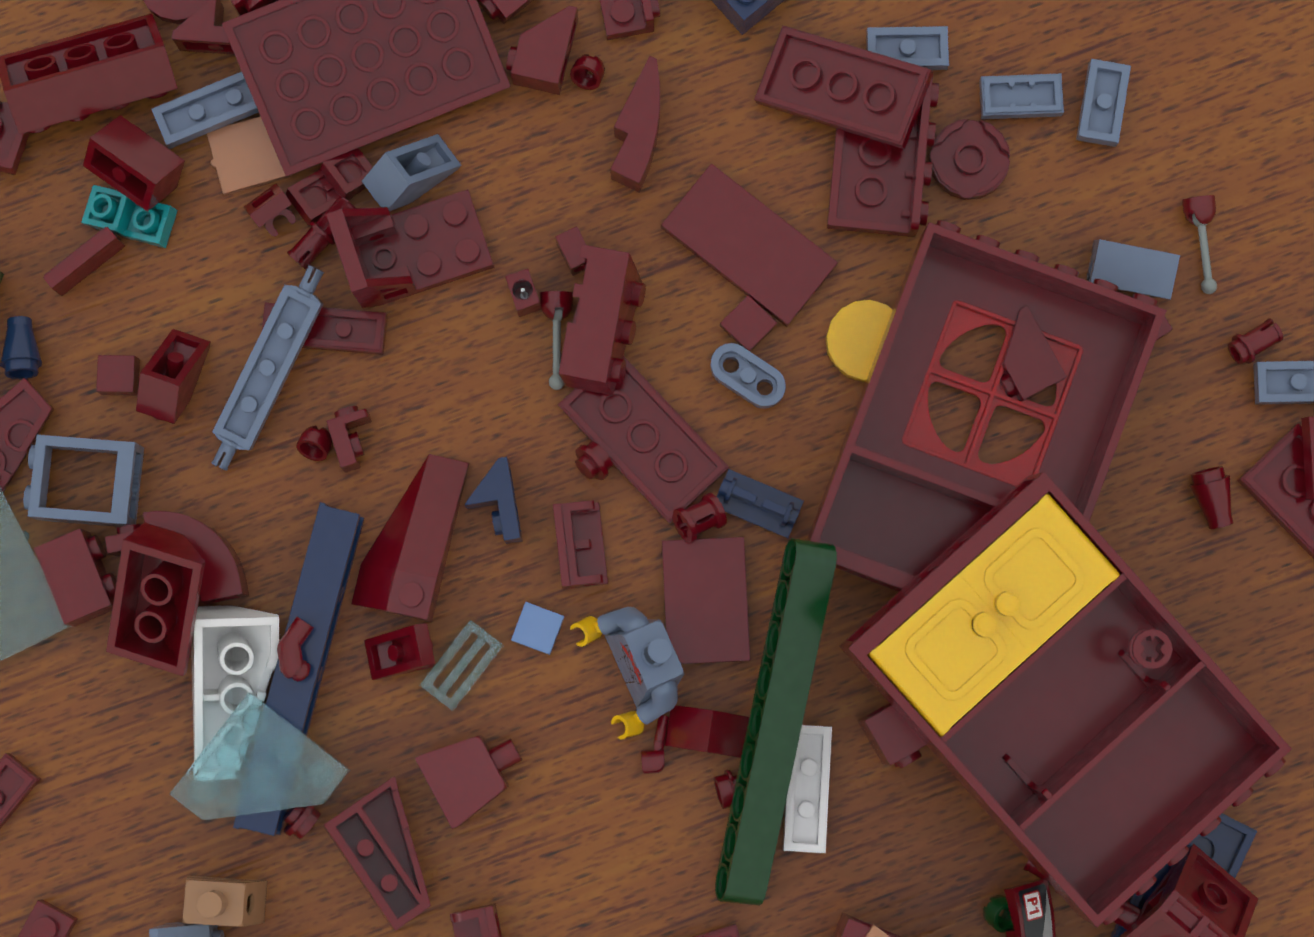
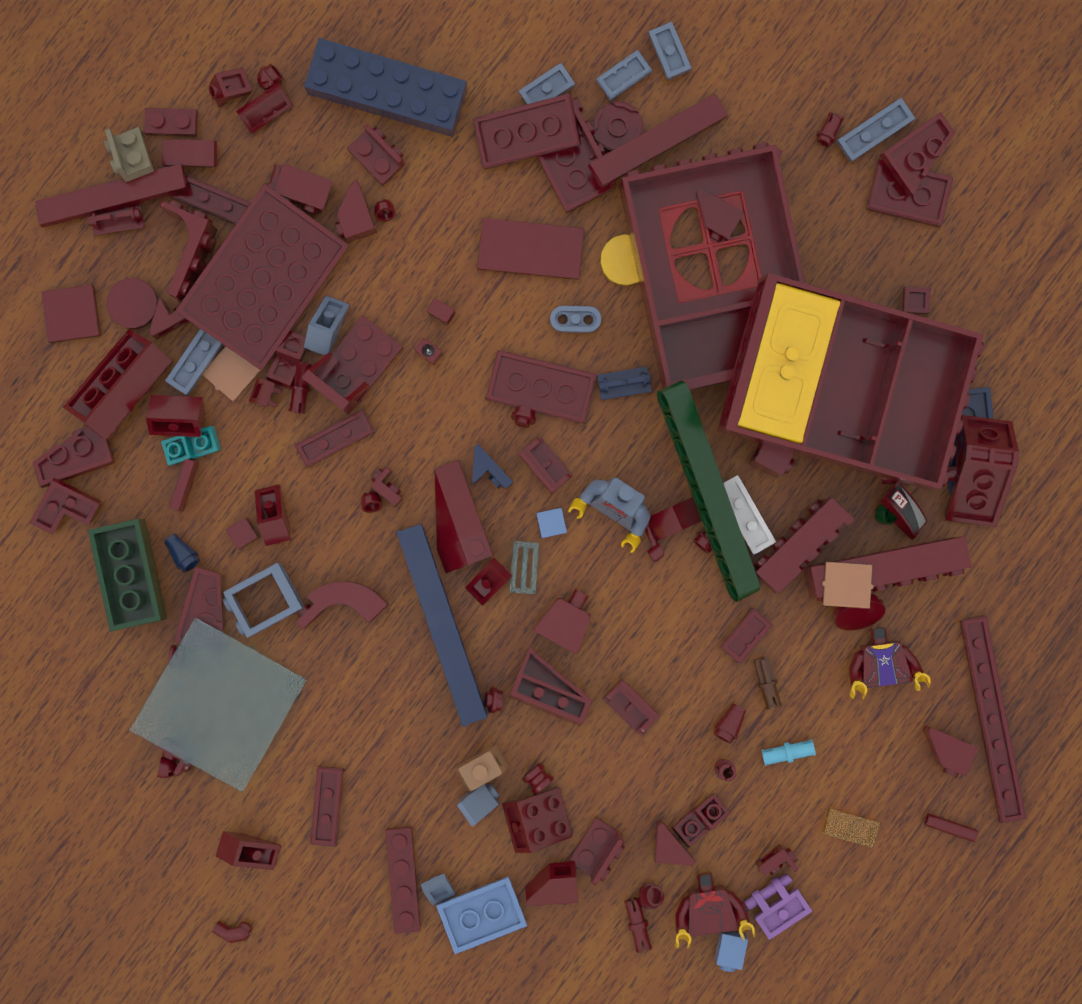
camera: 30 degrees left, 5 degrees up
dark red brick [34,529,117,627] -> none
dark red slope [106,522,205,676] -> none
clear light blue plate [170,692,350,820] -> none
white wedge [191,606,279,781] -> none
sand blue plate [211,265,325,470] -> none
dark red arm [277,616,314,682] -> none
hinge [540,291,573,390] -> none
dark red wedge [559,244,646,395] -> none
dark red slope [610,56,660,193] -> none
dark red tile [662,537,750,664] -> none
dark red bush [672,493,727,543] -> none
dark red tile [720,295,777,352] -> none
sand blue hinge [1087,239,1180,299] -> none
dark red bush [1128,629,1173,669] -> none
hinge [1182,195,1217,294] -> none
dark red cone [1189,466,1234,529] -> none
none -> dark red tile [588,94,728,188]
none -> dark red wedge [754,497,855,594]
none -> dark red plate [902,287,931,315]

